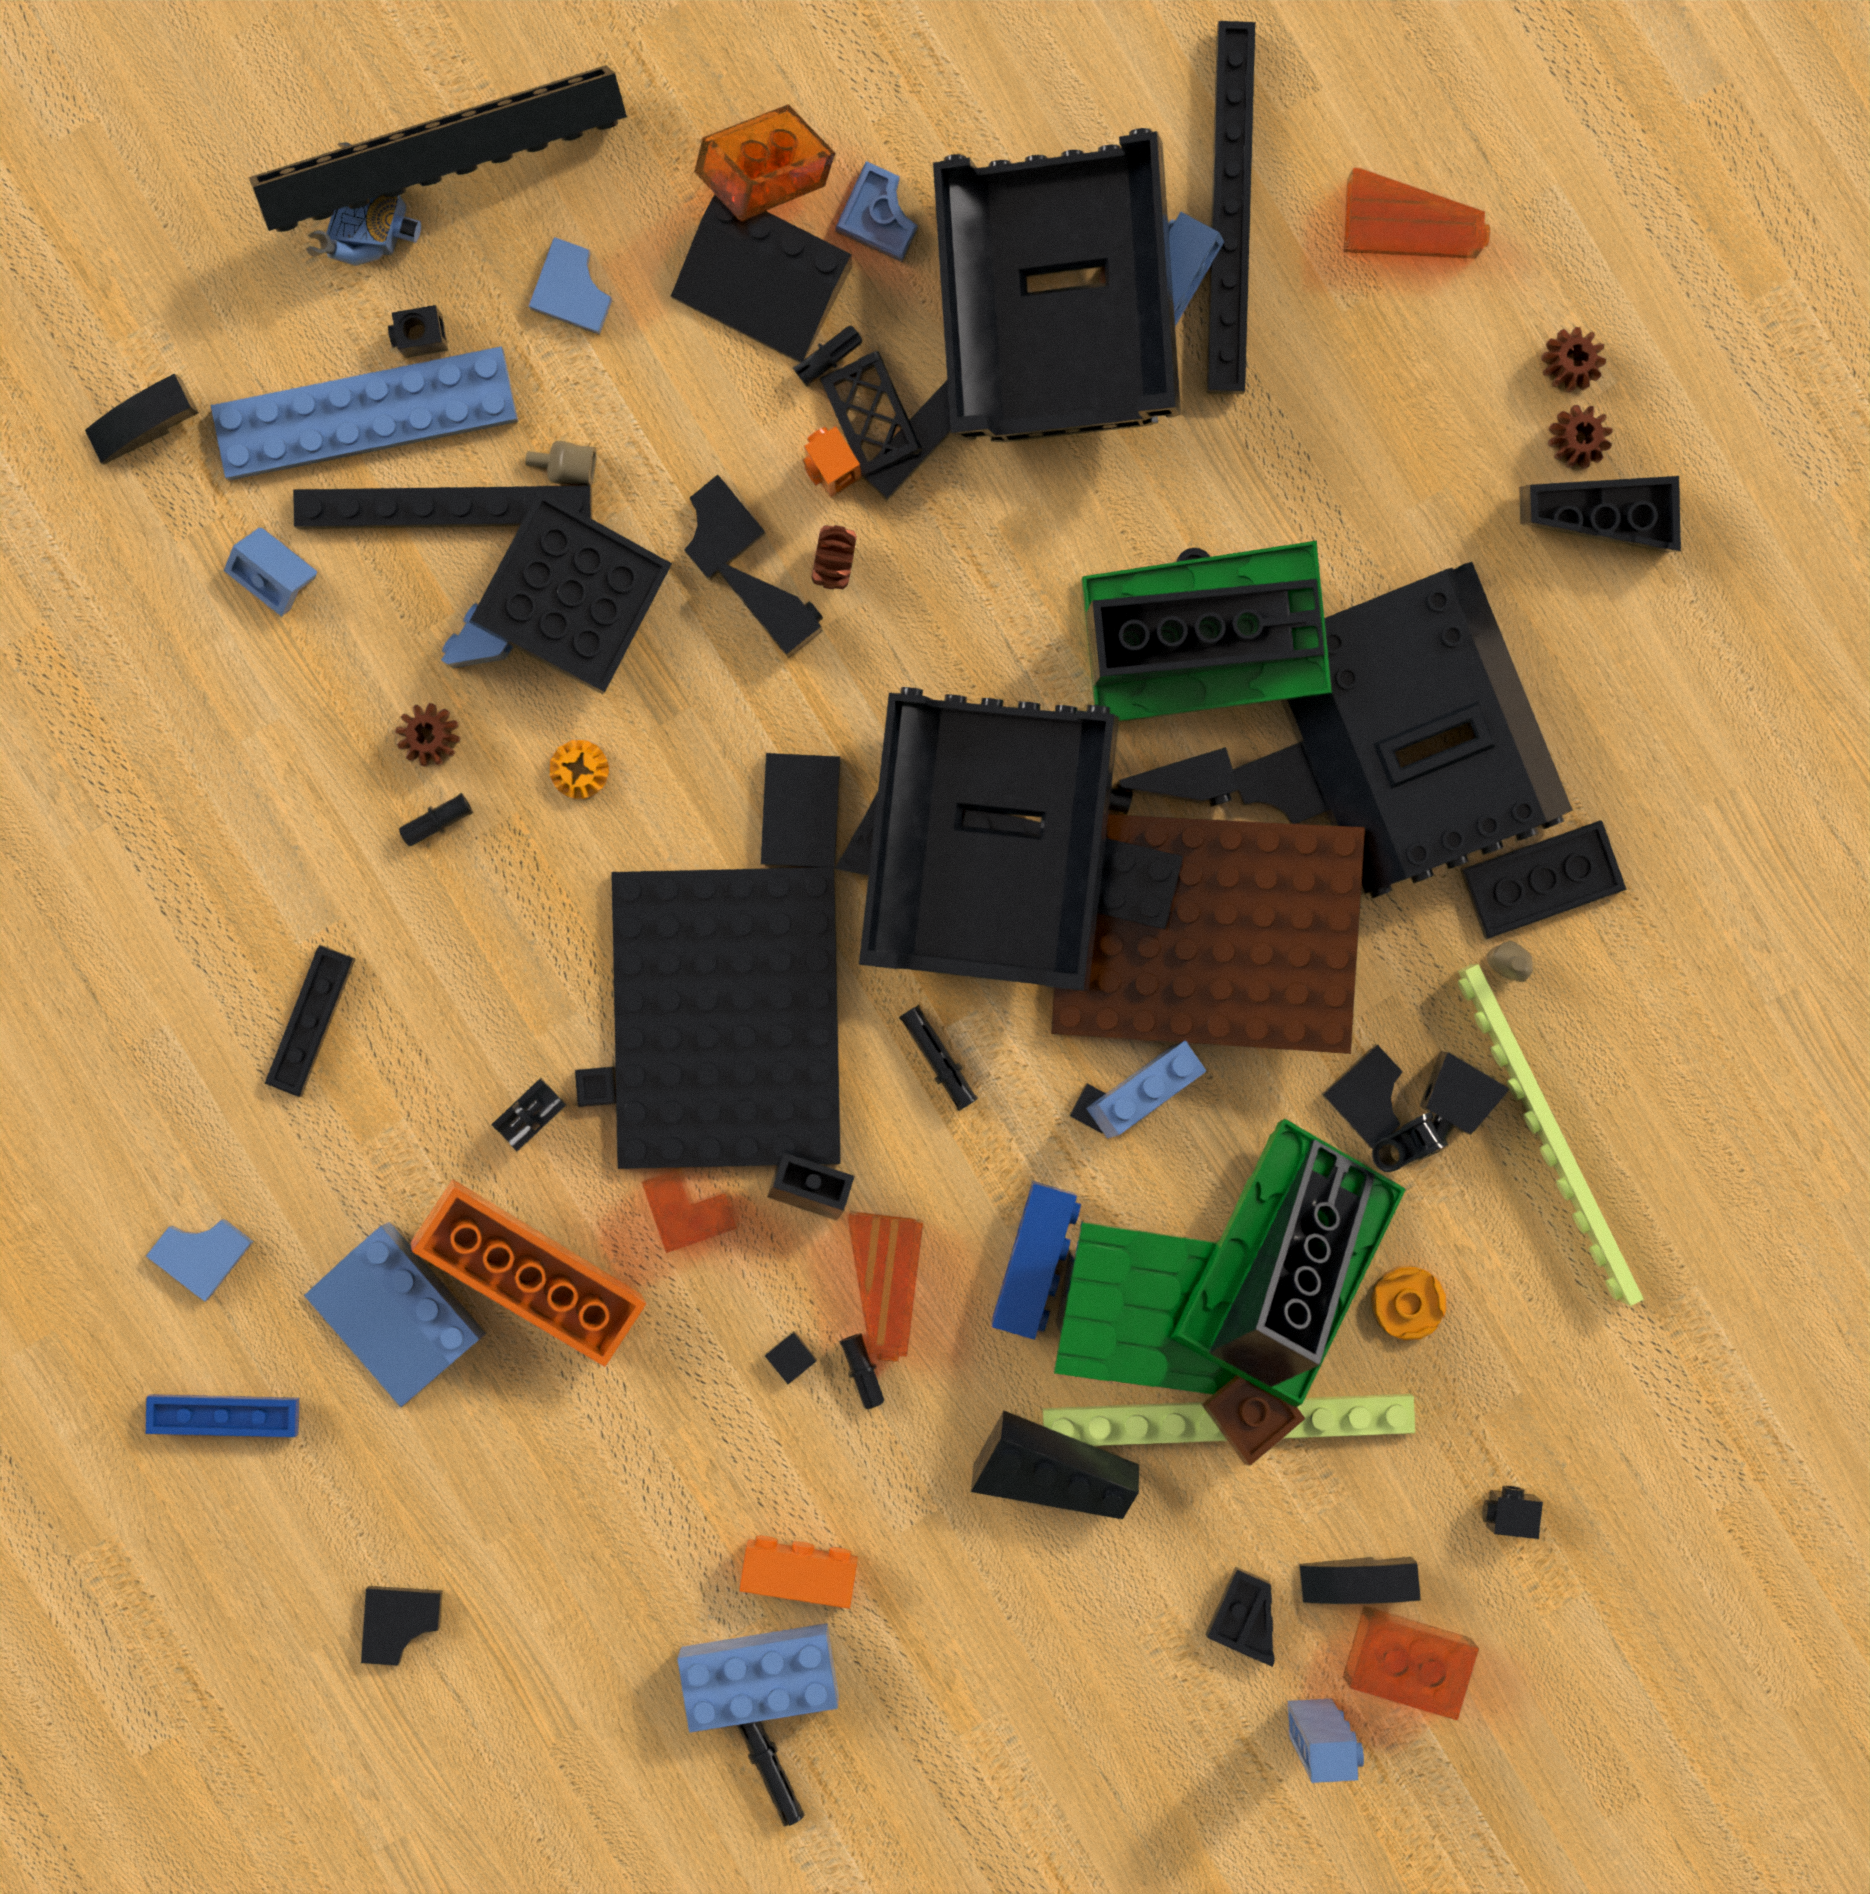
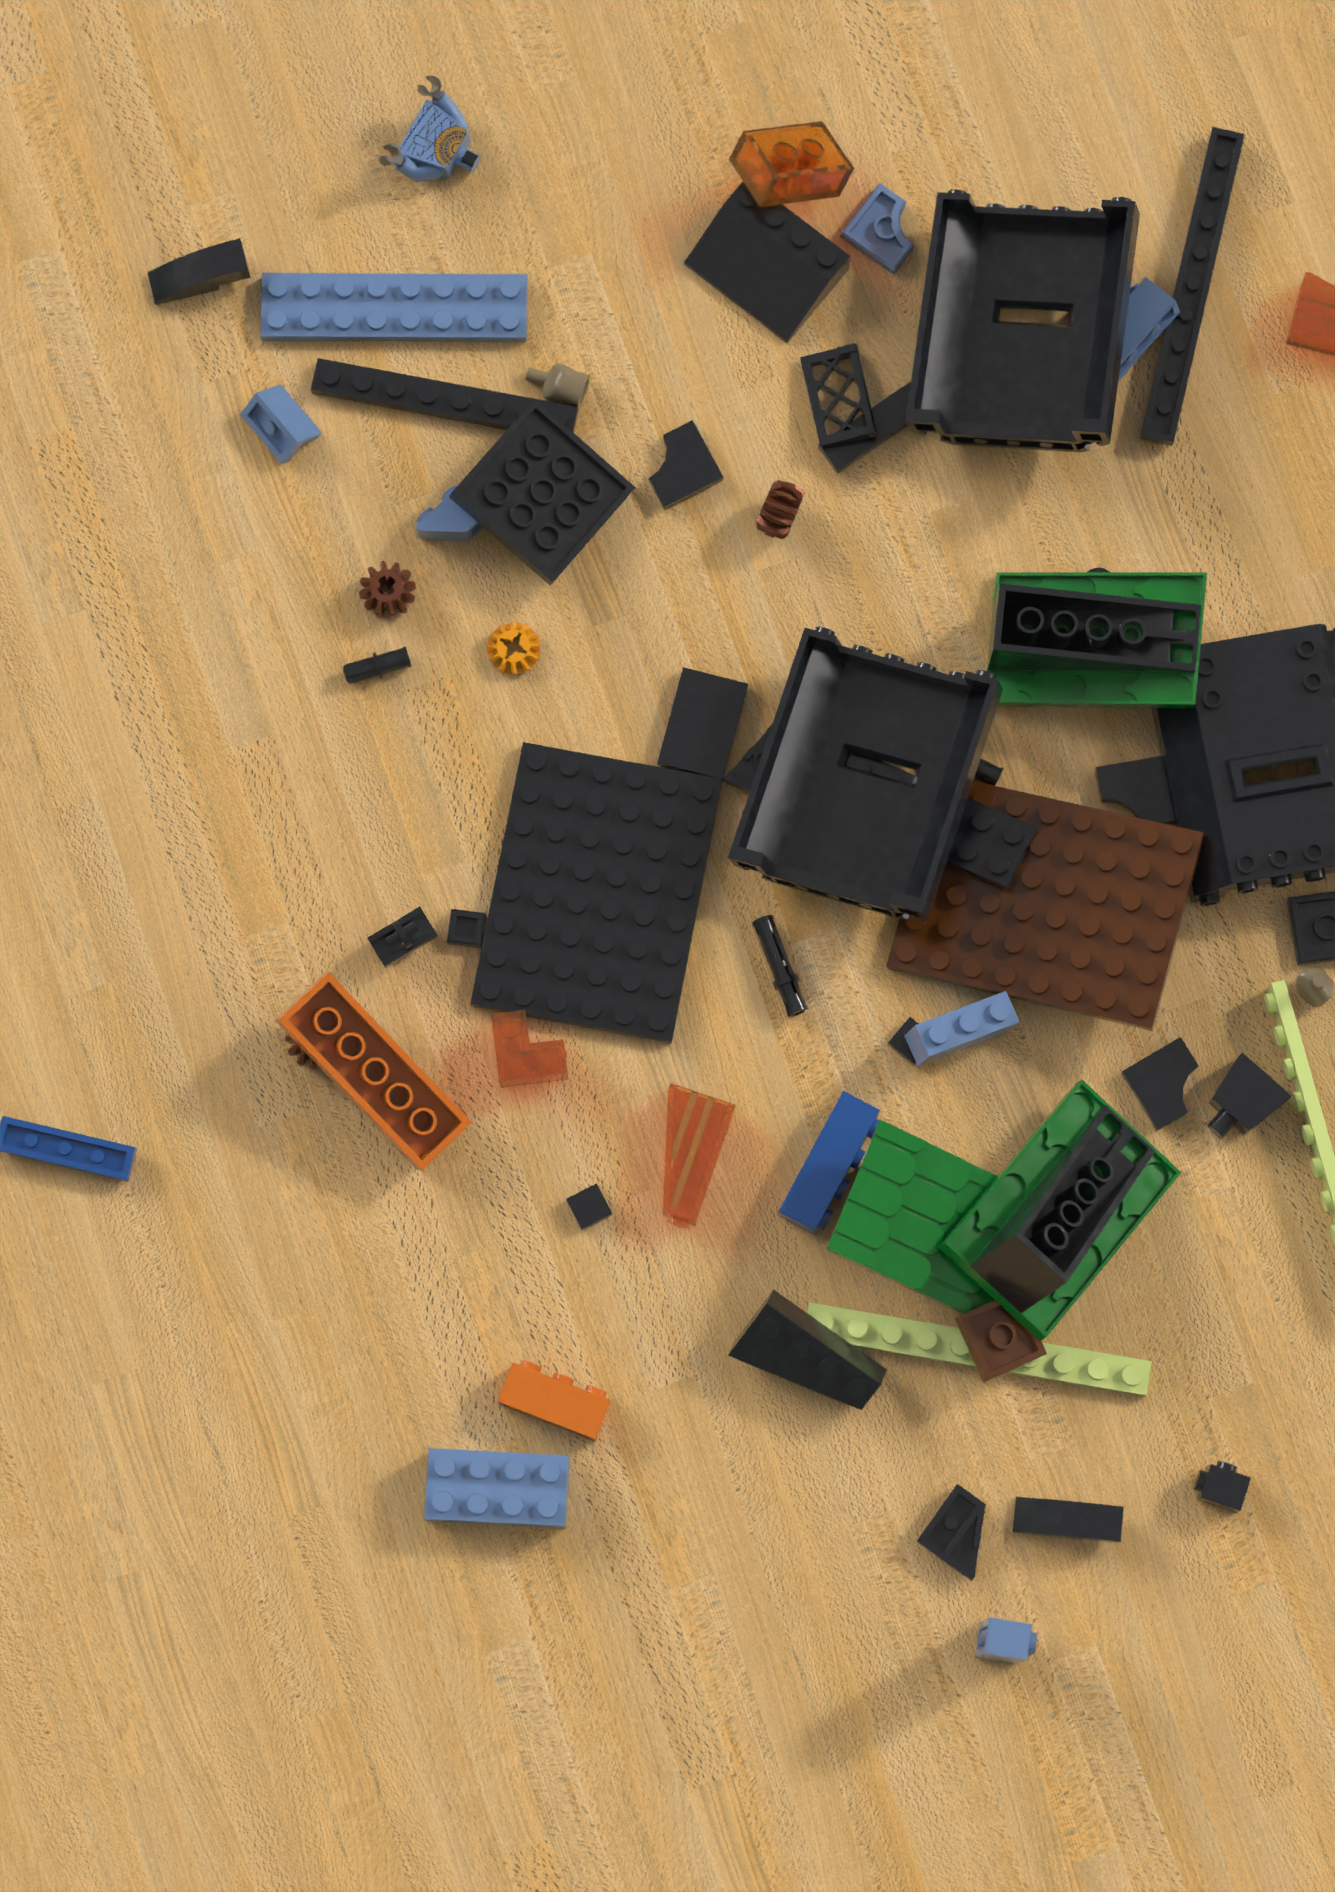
camera: 10 degrees right, 10 degrees down
medium blue tile [146,1219,254,1302] -> none
black brick [248,65,627,232] -> none
black tile [265,945,356,1097] -> none
medium blue slope [304,1222,486,1407] -> none
black tile [361,1586,443,1666] -> none
black brick [388,305,448,358] -> none
medium blue tile [529,237,612,335] -> none
black slope [717,562,823,658] -> none
black pin [737,1721,805,1826] -> none
black brick [767,1153,855,1220] -> none
black axle [793,326,863,387] -> none
orange brick [803,426,862,498] -> none
black axle [839,1333,884,1409] -> none
black slope [1116,747,1239,807] -> none
clear orange brick [1343,1606,1479,1721] -> none
light orange tile [1371,1266,1447,1340] -> none
black piece [1372,1112,1449,1172] -> none

